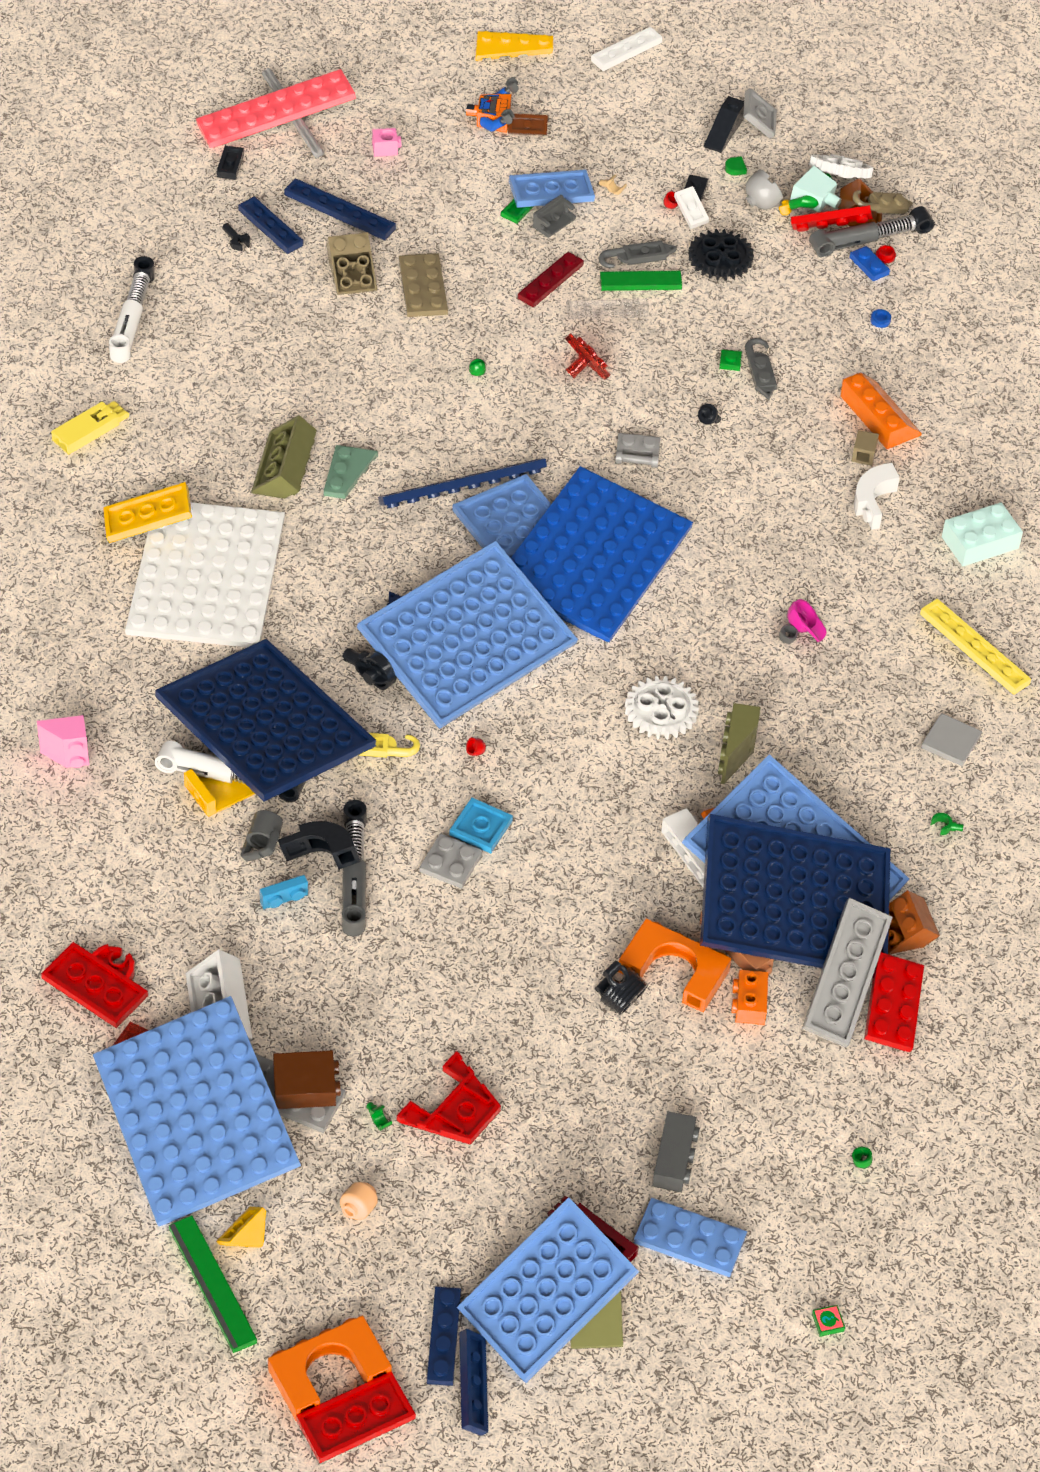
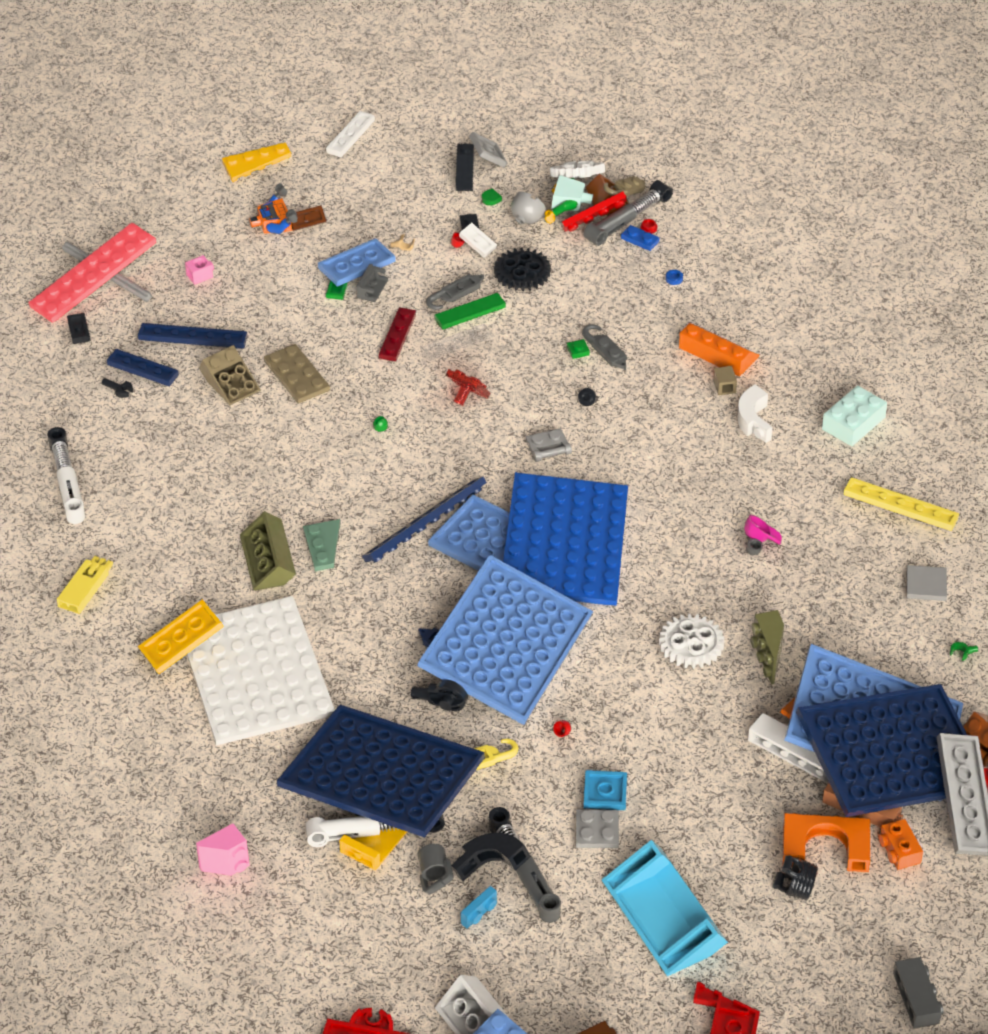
camera: 20 degrees left, 5 degrees down
none -> medium azure slope [602,840,728,976]

